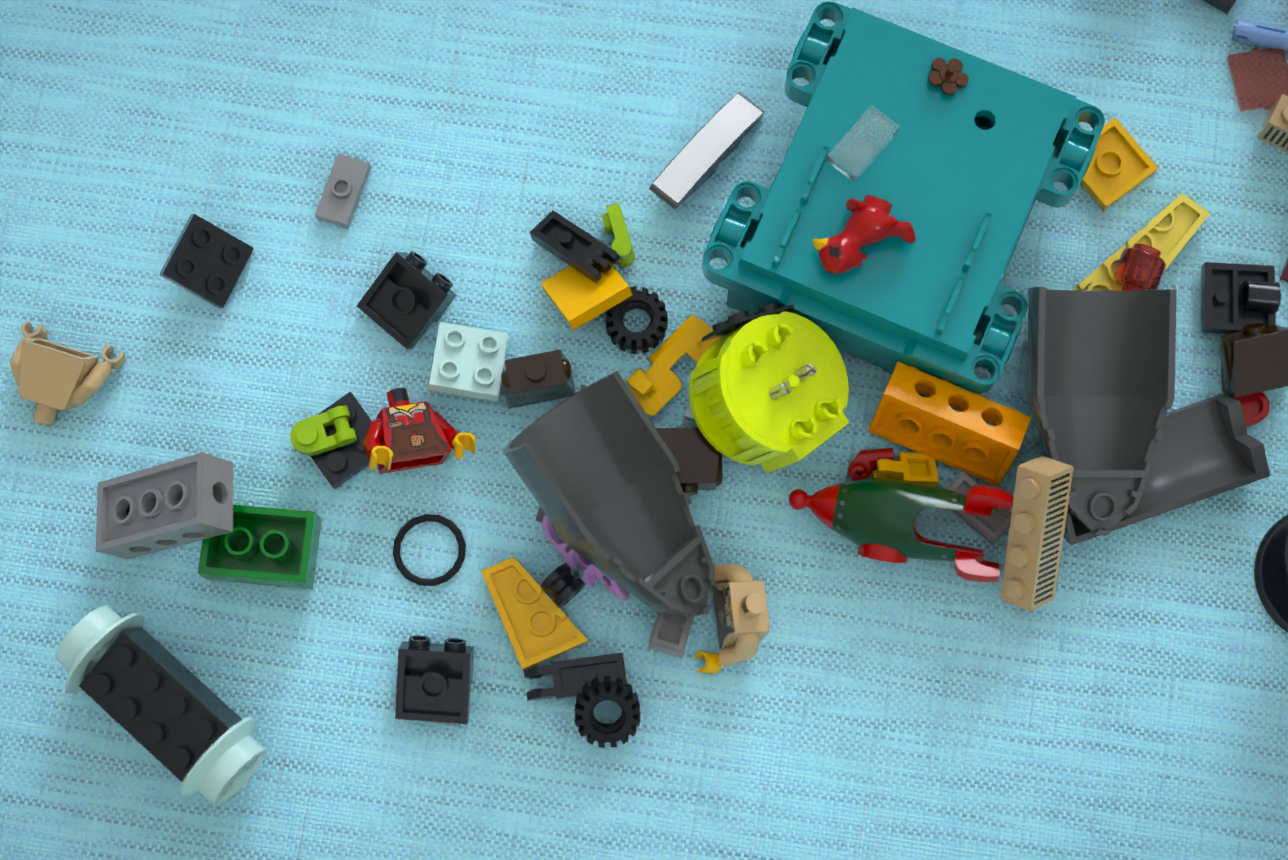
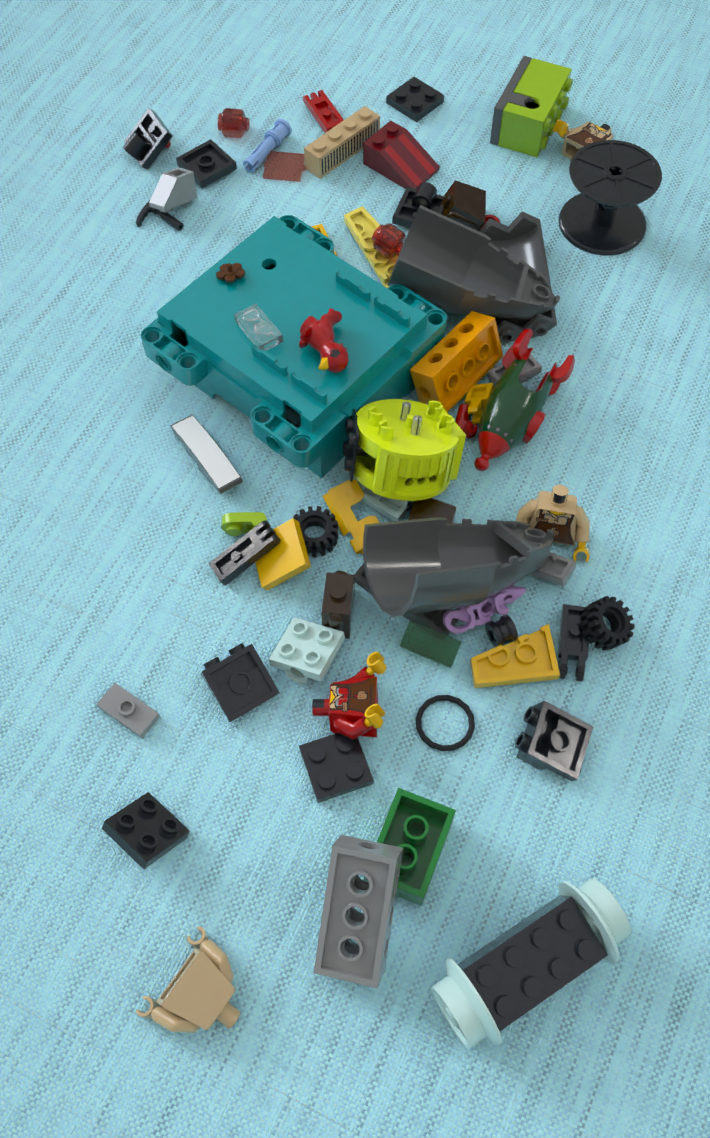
camera: 75 degrees left, 15 degrees down
lime plate [290,405,357,456] -> none
tan brick [1000,456,1074,611] -> none
none -> clear green tile [400,620,462,668]

